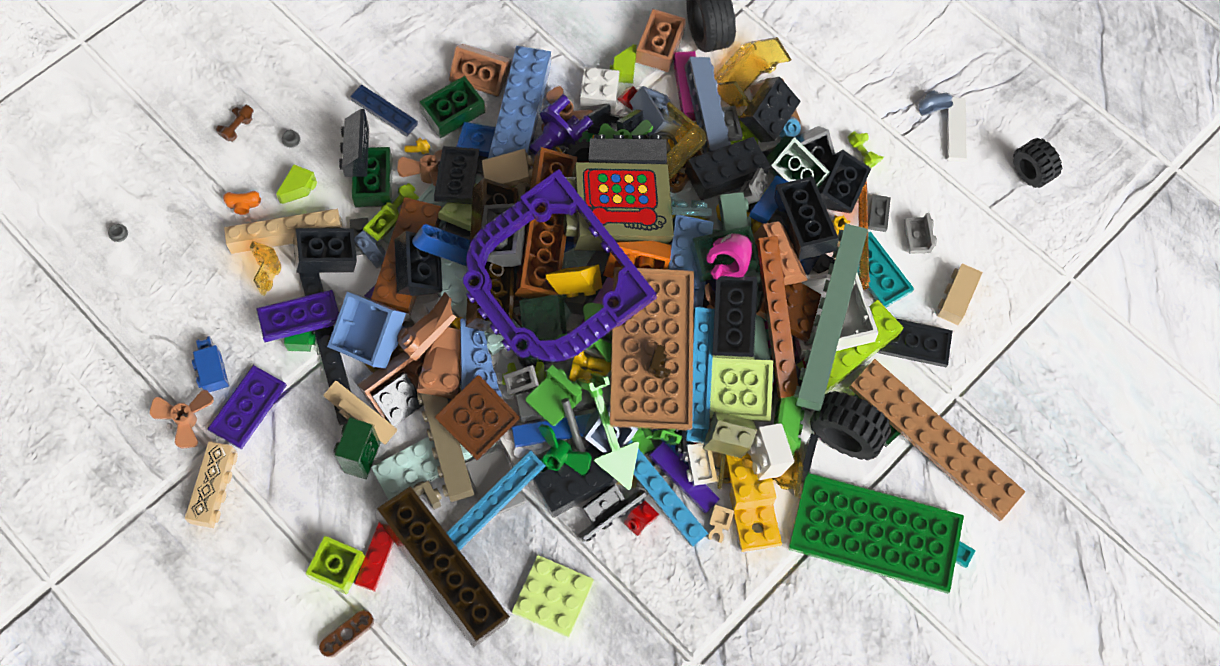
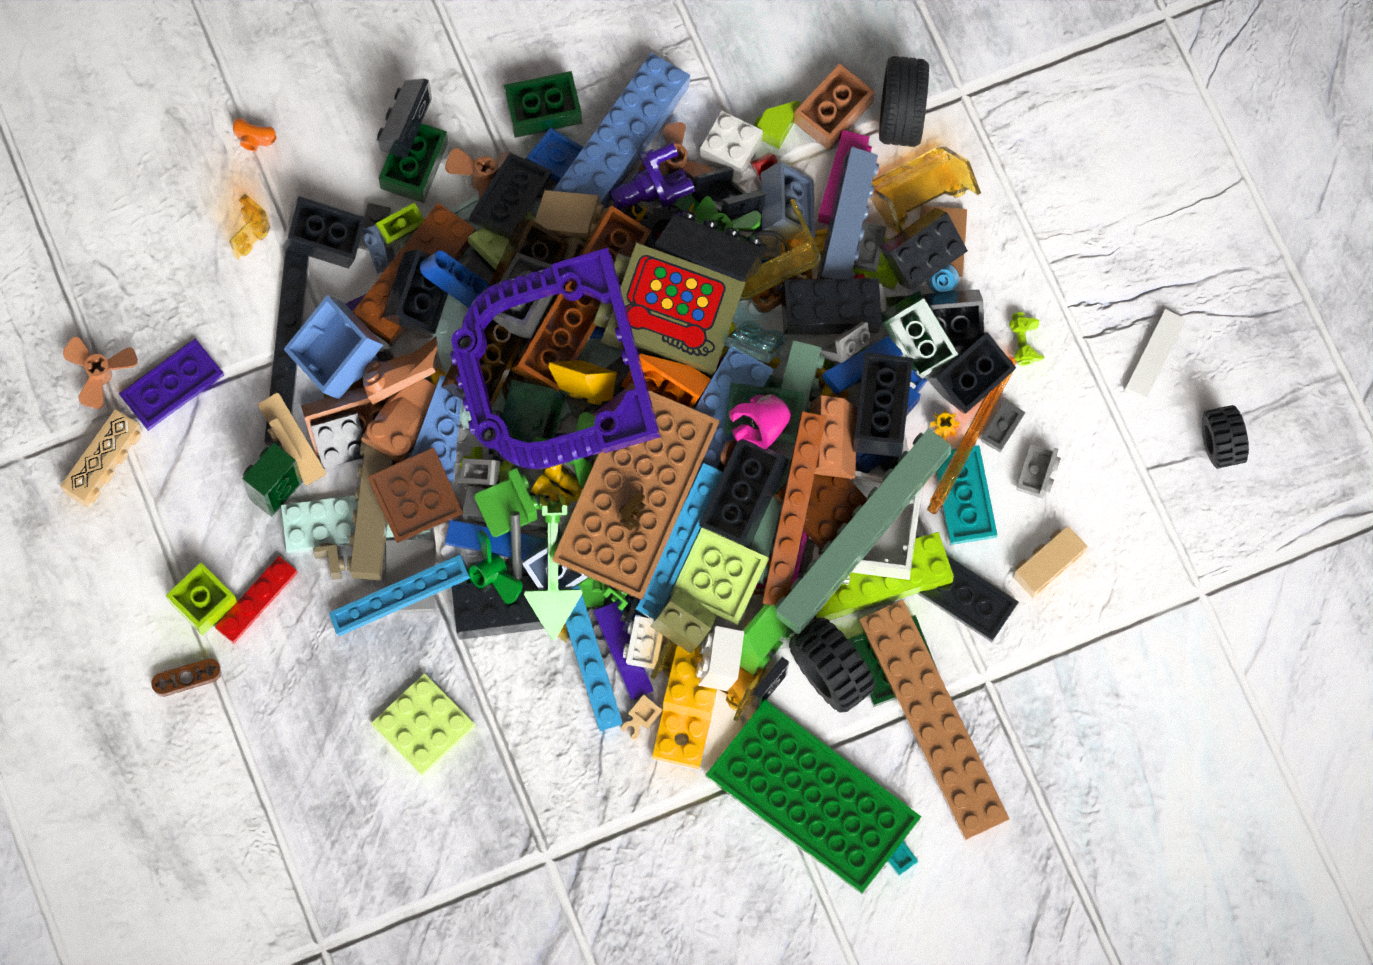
camera: 25 degrees right, 5 degrees up
dark grey plate [108,224,128,242] -> none
blue brick [192,336,230,393] -> none
reddish brown piece [216,104,254,142] -> none
tan brick [224,209,343,254] -> none
dark purple tile [256,290,339,343] -> none
lime slope [276,164,317,204] -> none
dark grey plate [282,130,300,148] -> none
green brick [284,331,315,352] -> none
dark blue plate [350,84,418,137] -> none
dark brown brick [376,486,510,648] -> none
lime piece [381,183,419,215] -> none
yellow plate [404,137,431,155] -> none
nougat slope [449,44,512,96] -> none
bracket [576,484,648,542] -> none
red bracket [624,500,660,536] -> none
sand blue piece [919,90,953,115] -> none

